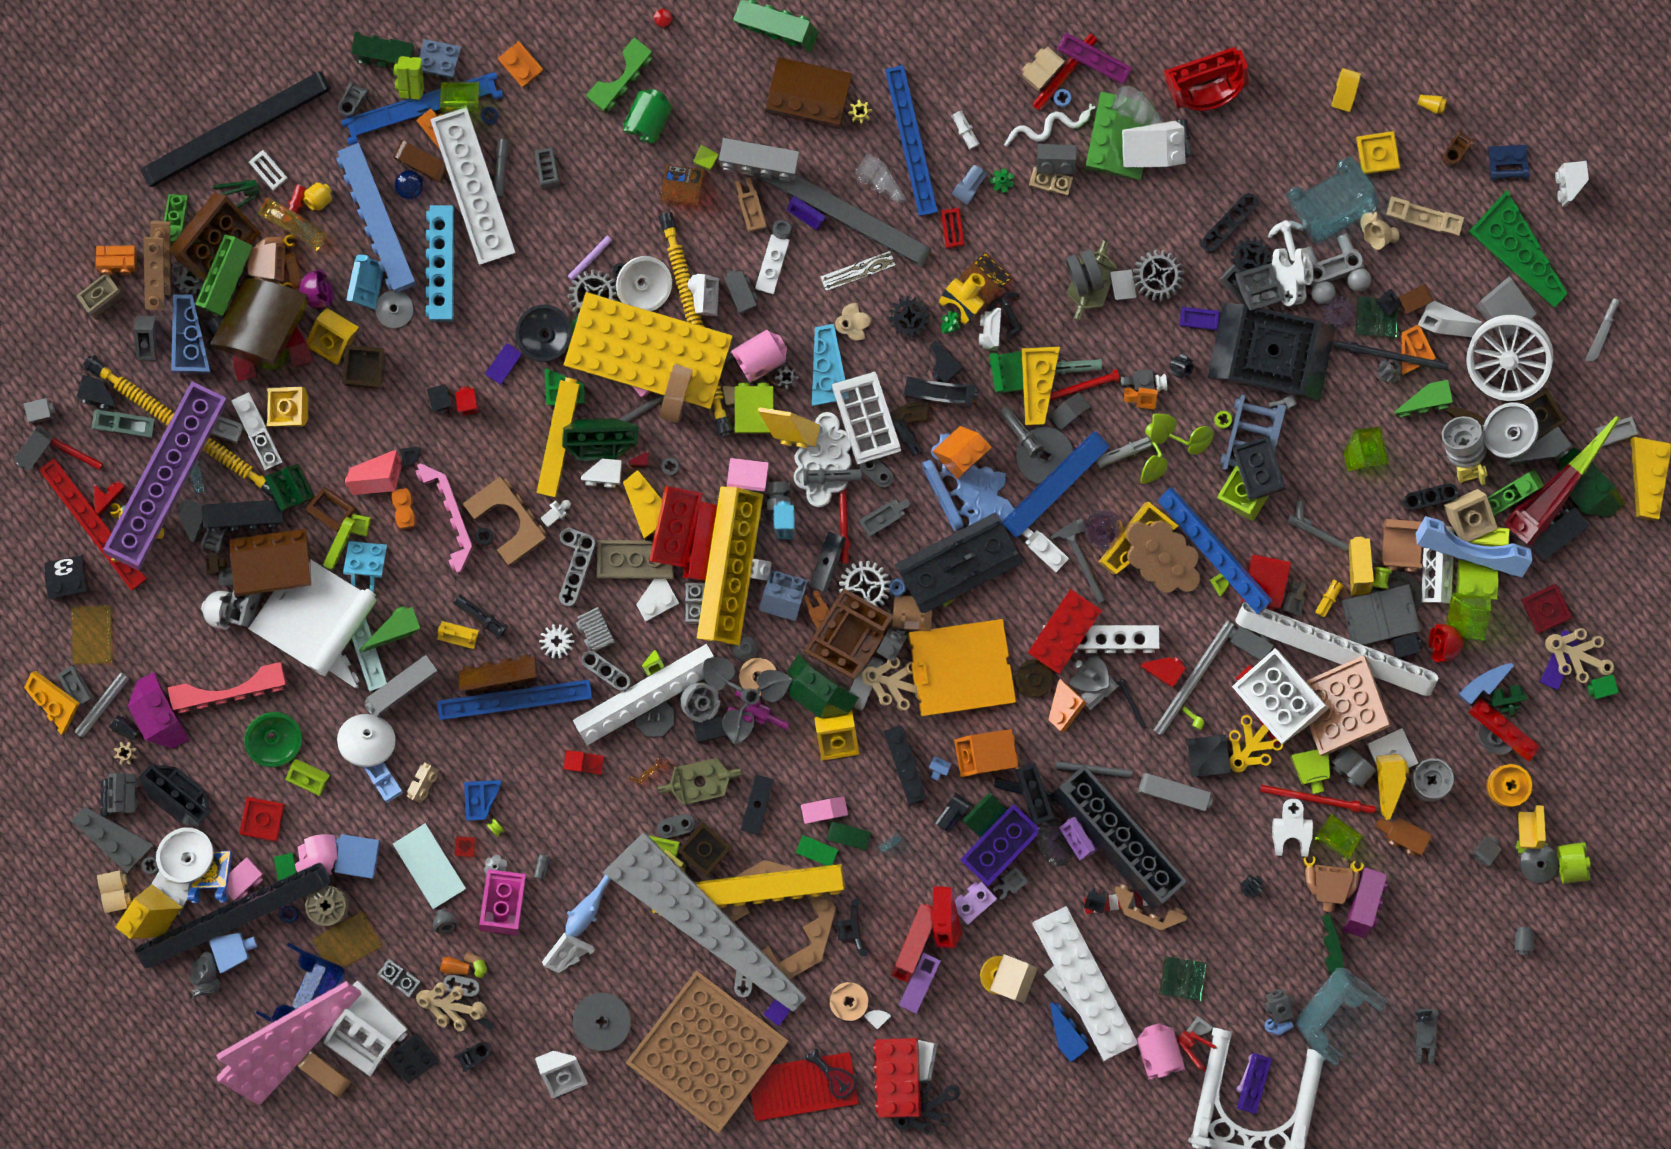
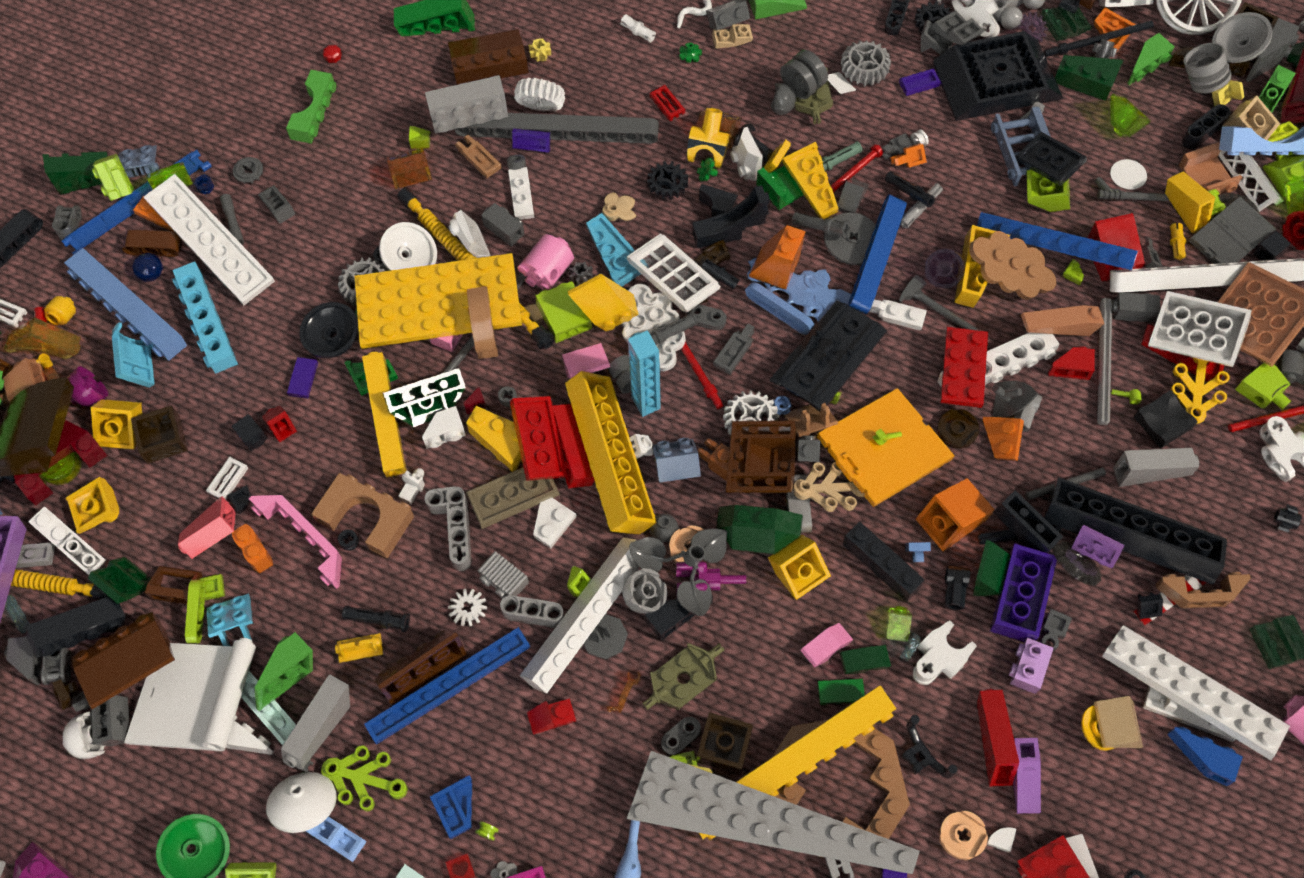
camera: 25 degrees left, 20 degrees down
coral arch [168,662,288,714] -> none
light grey dish [375,290,414,328] -> none
tan hinge [407,762,439,804] -> none
orange plate [497,41,543,88] -> none
dark grey pin [533,854,551,879] -> none
lavender bar [568,235,613,281] -> none
green cylinder [622,89,673,144] -> none
light grey slope [685,583,705,624] -> none
black tile [740,774,774,835] -> none
black tile [809,531,846,592] -> none
sticker [821,251,895,291] -> none
clear slope [855,153,906,204] -> none
blue plate [885,65,938,217] -> none
red slope [933,886,962,948] -> none
sand blue piece [952,165,987,205] -> none
black piece [1116,679,1145,727] -> none
lime plant [1140,414,1214,484] -> none
black gear [1170,354,1194,379] -> none
lime bush [1214,411,1232,429] -> none
none -> white tile [206,457,248,500]
none -> dark grey gear [233,157,264,184]
none -> lime plant [321,746,408,812]
none -> white gear [514,78,565,112]
none -> yellow tile [764,140,791,173]
none -> dark grey hair [771,83,797,115]
none -> lime hand [872,429,902,445]
none -> black pin [885,171,935,208]
none -> clear neon green bracket [885,606,912,642]
none -> white piece [913,620,977,685]
none -> nougat slope [1021,305,1105,336]
none -> dark green wedge [1055,55,1123,101]
none -> white sticker [1110,159,1147,190]

